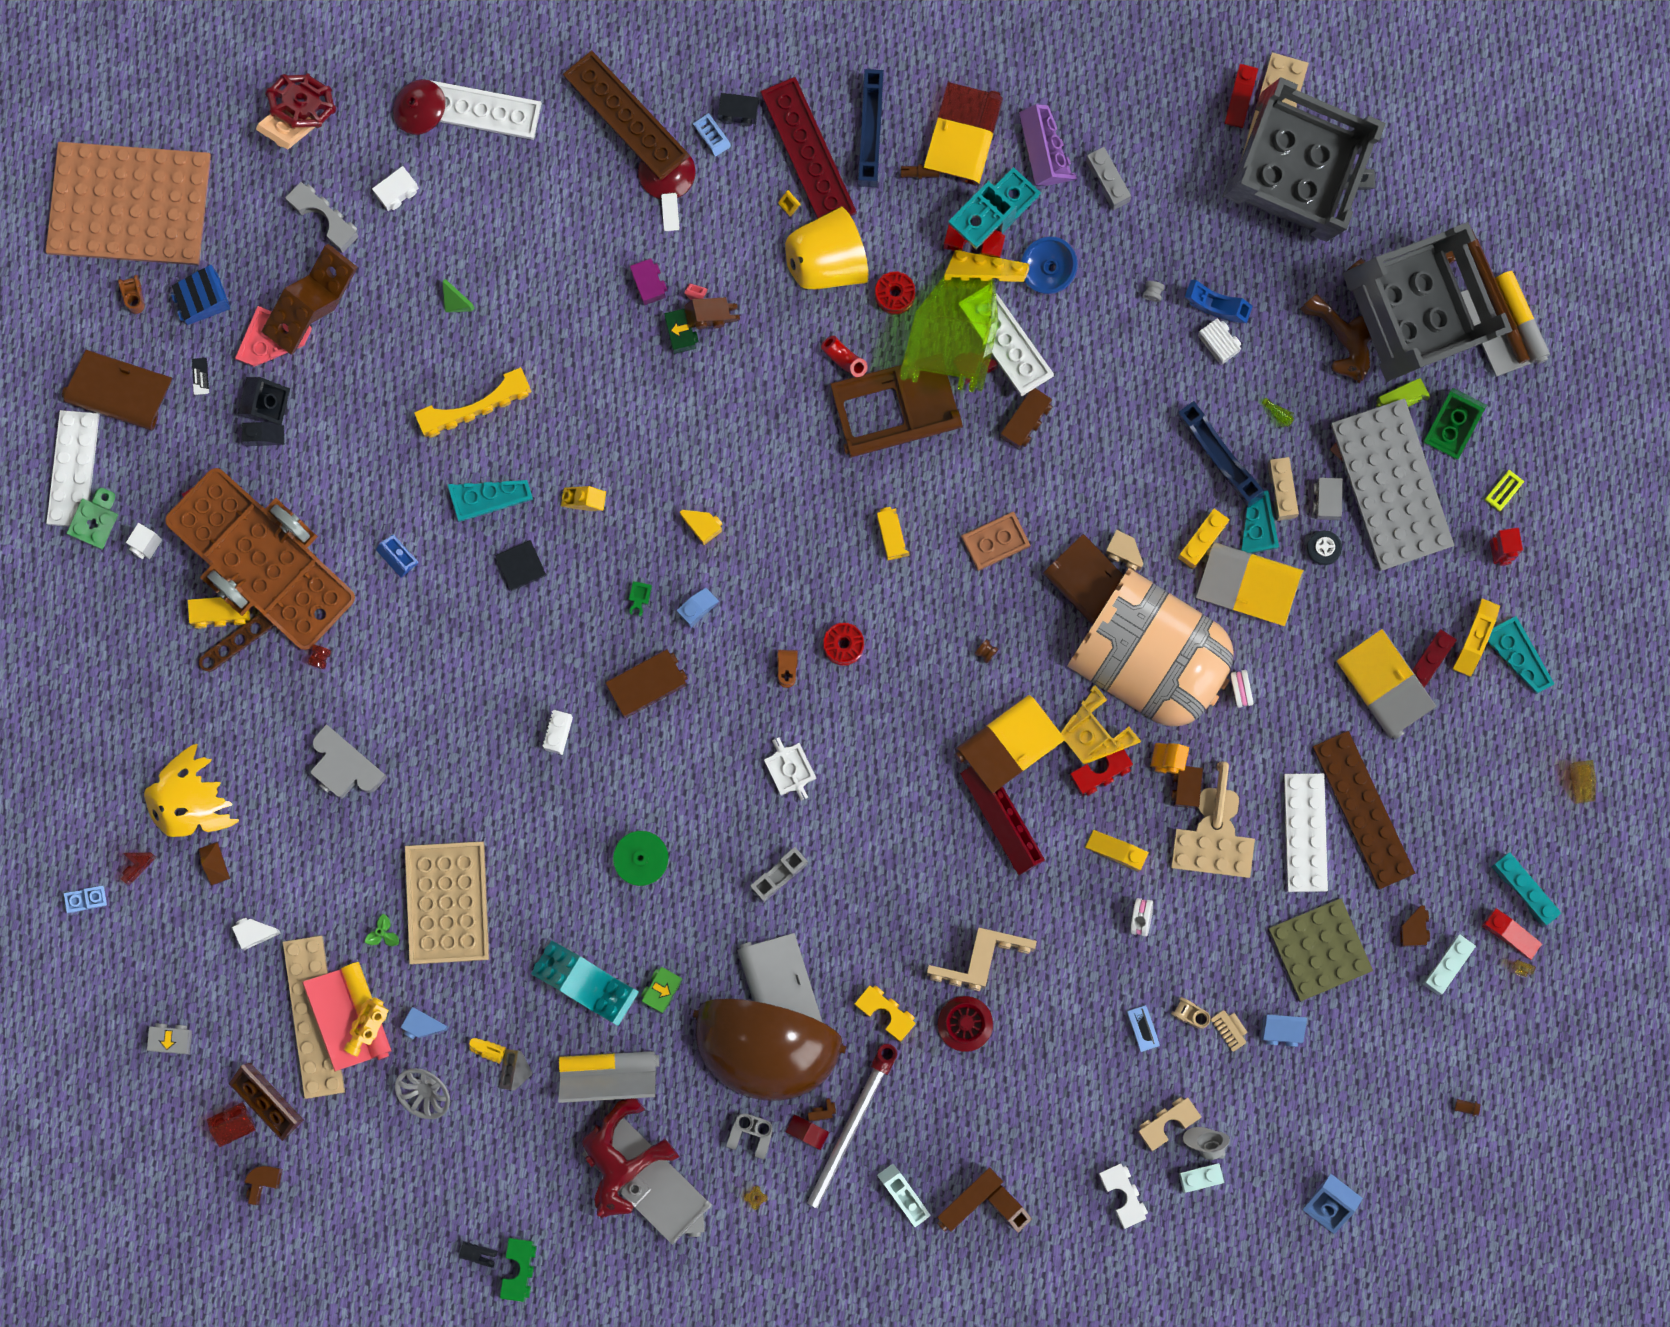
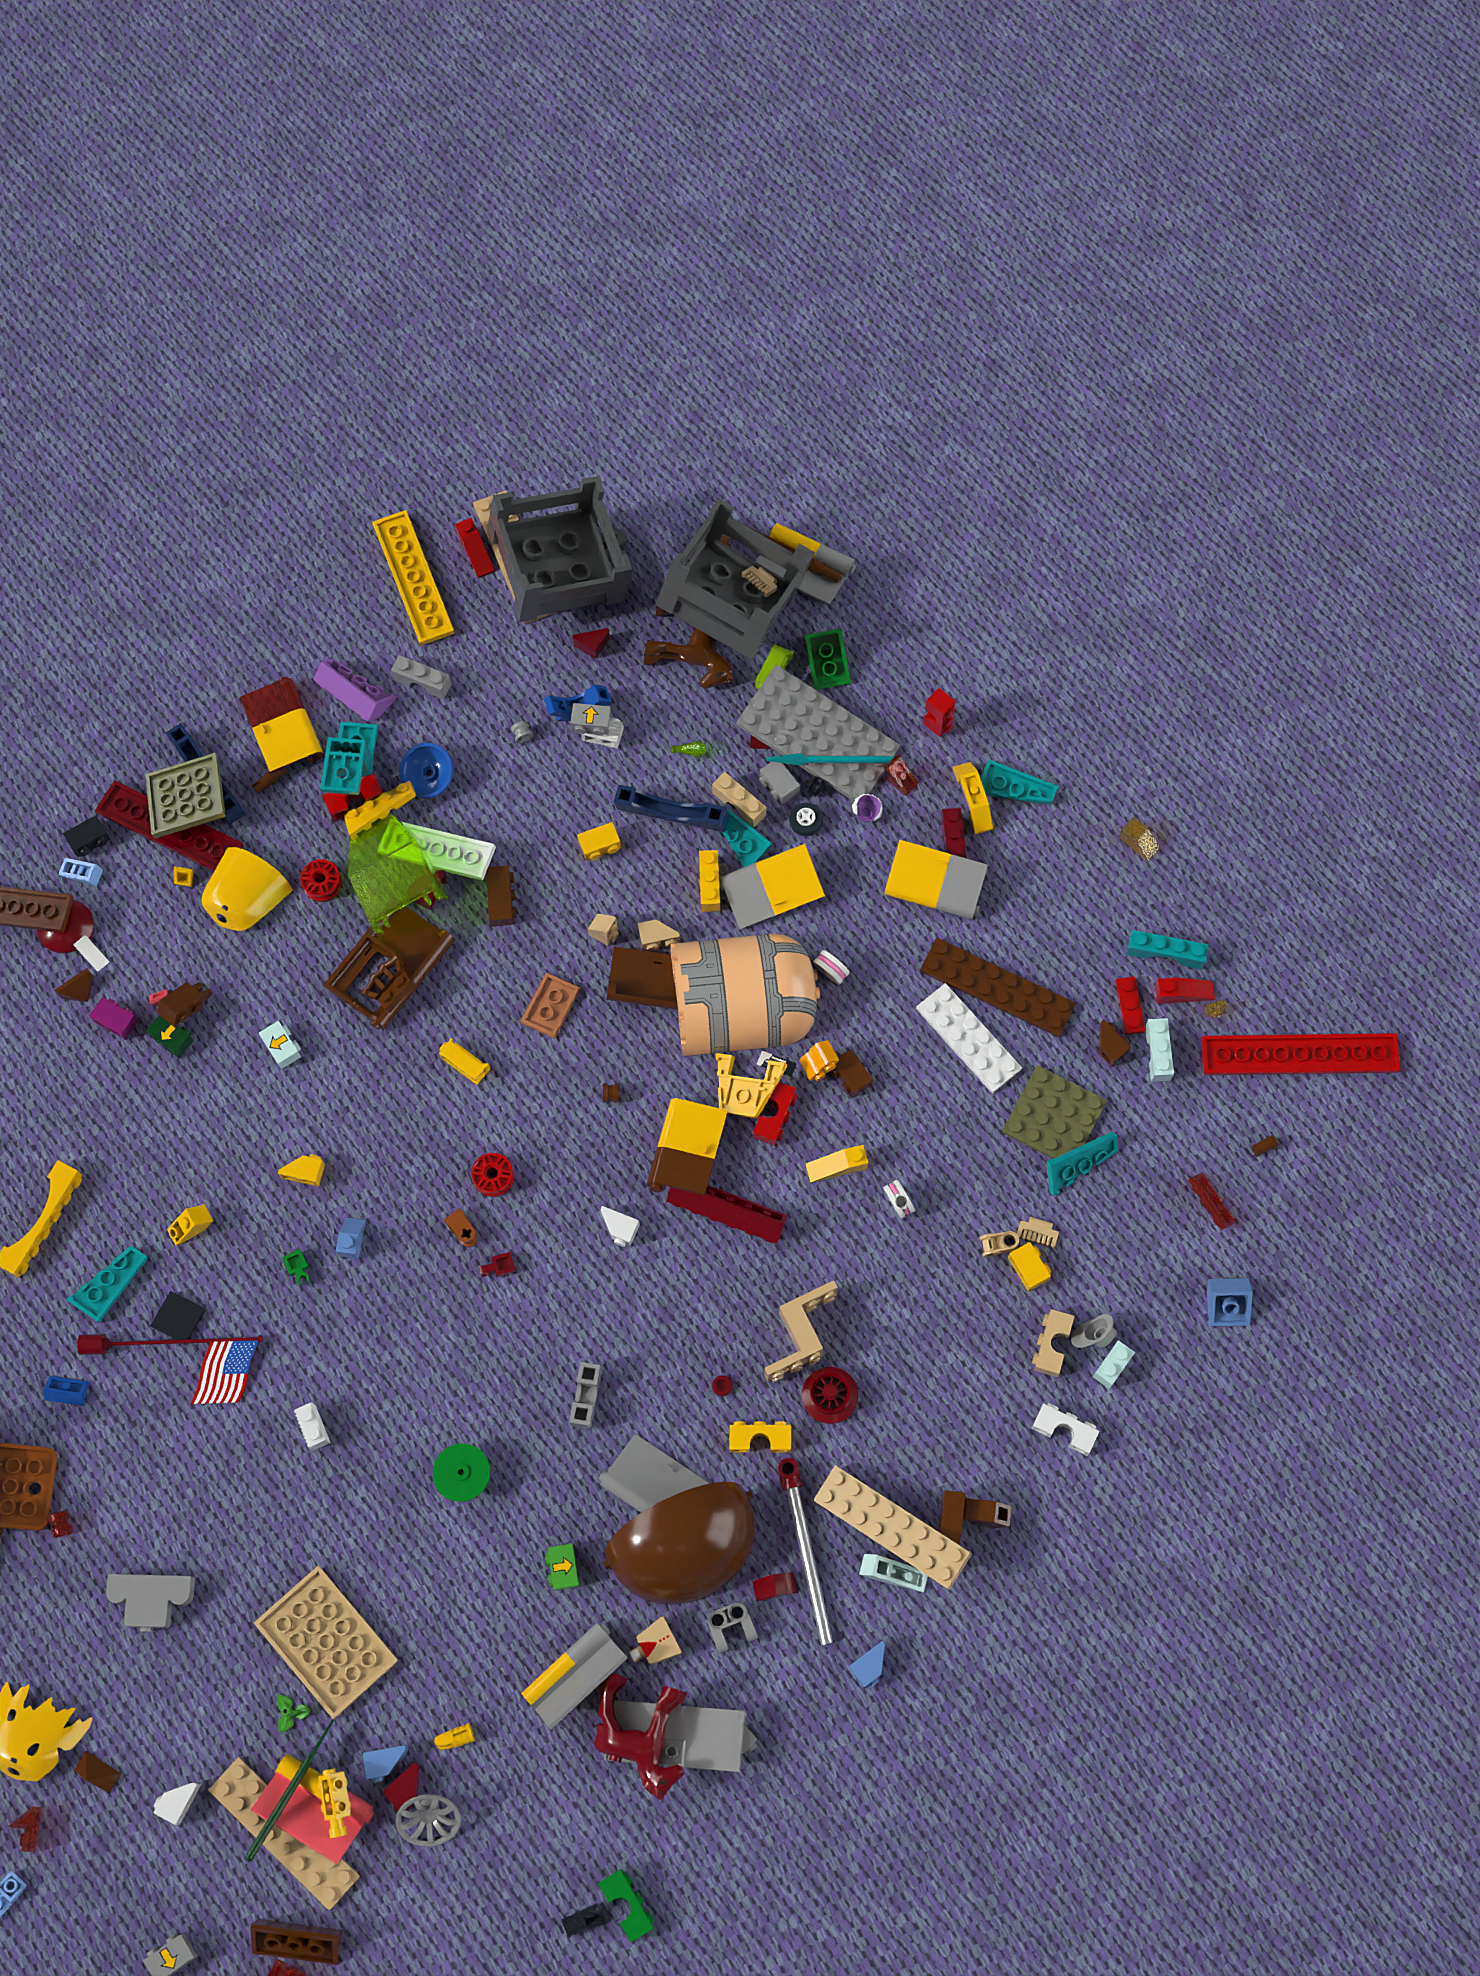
camera: 40 degrees left, 10 degrees down
flat silver slope [499,1049,532,1091] -> none
teal bracket [531,940,639,1026] -> none
reddish brown brick [605,649,688,719] -> none
clear yellow plate [744,1186,768,1210] -> none
white plate [764,738,816,801] -> none
reddish brown bracket [808,1098,836,1122] -> none
red cylinder [821,336,868,377] -> none
light blue slope [1127,1005,1160,1052] -> none
tan plate [1171,761,1255,878] -> none
medium blue slope [1261,1015,1307,1047] -> none
neon yellow tile [1485,470,1524,512] -> none
none -> reddish brown slope [55,968,94,1002]
none -> flag [77,1334,263,1404]
none -> olive plate [145,753,226,838]
none -> dark green piece [245,1719,334,1862]
none -> light aqua brick [259,1021,301,1069]
none -> reddish brown plate [360,952,416,1013]
none -> yellow plate [372,510,455,646]
none -> dark red slope [383,1762,420,1811]
none -> dark red plate [479,1252,516,1278]
none -> light grey brick [570,703,611,736]
none -> dark red slope [572,628,610,659]
none -> yellow brick [577,822,621,861]
none -> tan slope [588,914,619,946]
none -> white slope [601,1206,640,1247]
none -> tan torso [629,1616,682,1665]
none -> dark red tile [712,1375,732,1397]
none -> tan piece [742,566,777,597]
none -> sticker [757,1051,796,1077]
none -> teal piece [766,753,901,765]
none -> black wheel [805,776,826,797]
none -> tan plate [813,1465,972,1590]
none -> medium blue slope [848,1641,885,1689]
none -> medium lavender hair [852,794,883,822]
none -> clear red slope [884,755,918,796]
none -> yellow brick [1008,1242,1051,1292]
none -> teal wing [1047,1131,1118,1196]
none -> red plate [1115,976,1145,1035]
none -> clear red plate [1188,1173,1236,1230]
none -> red plate [1201,1033,1400,1075]

